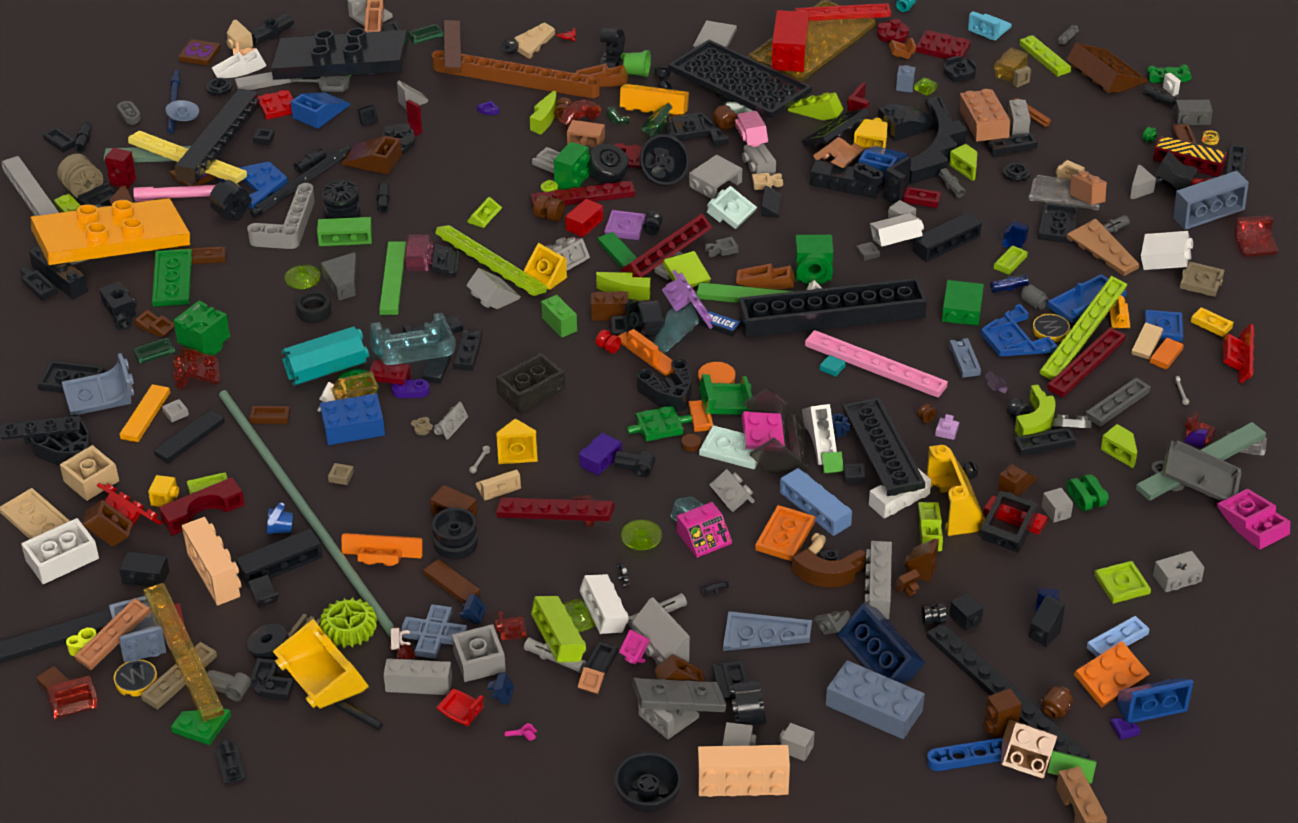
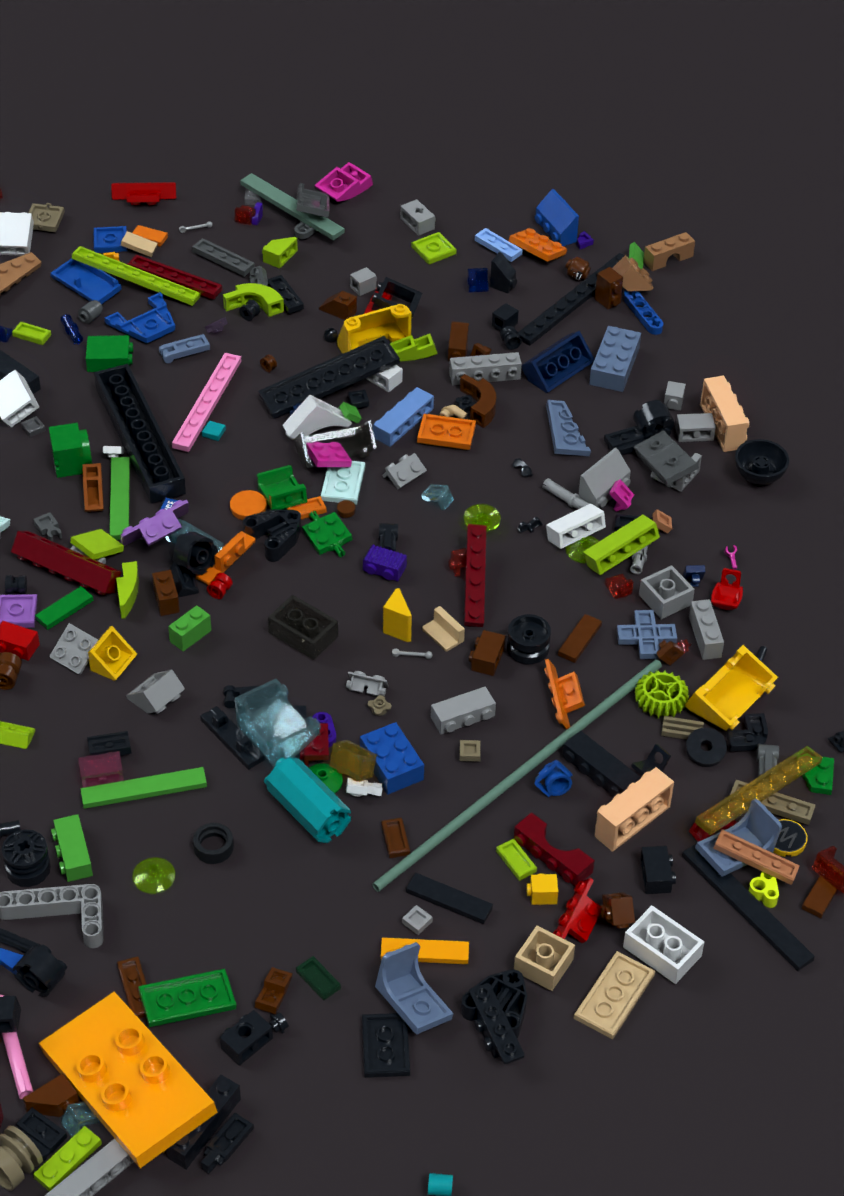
camera: 105 degrees left, 5 degrees up
clear red bracket [173,347,220,390] -> none
green piece [174,301,230,357] -> none
dark grey slope [321,252,357,301] -> none
lime plate [435,225,548,296] -> none
dark blue tile [459,594,486,624] -> none
reddish brown slope [655,654,705,682] -> none
dark pink slope [677,502,732,558] -> none
dark grey bracket [814,610,852,635] -> none
lavender tile [935,414,959,440] -> none
tile [1032,314,1070,343] -> none
green brick [1066,474,1109,512] -> none
yellow plate [1191,307,1234,337] -> none
none -> light grey brick [431,686,496,734]

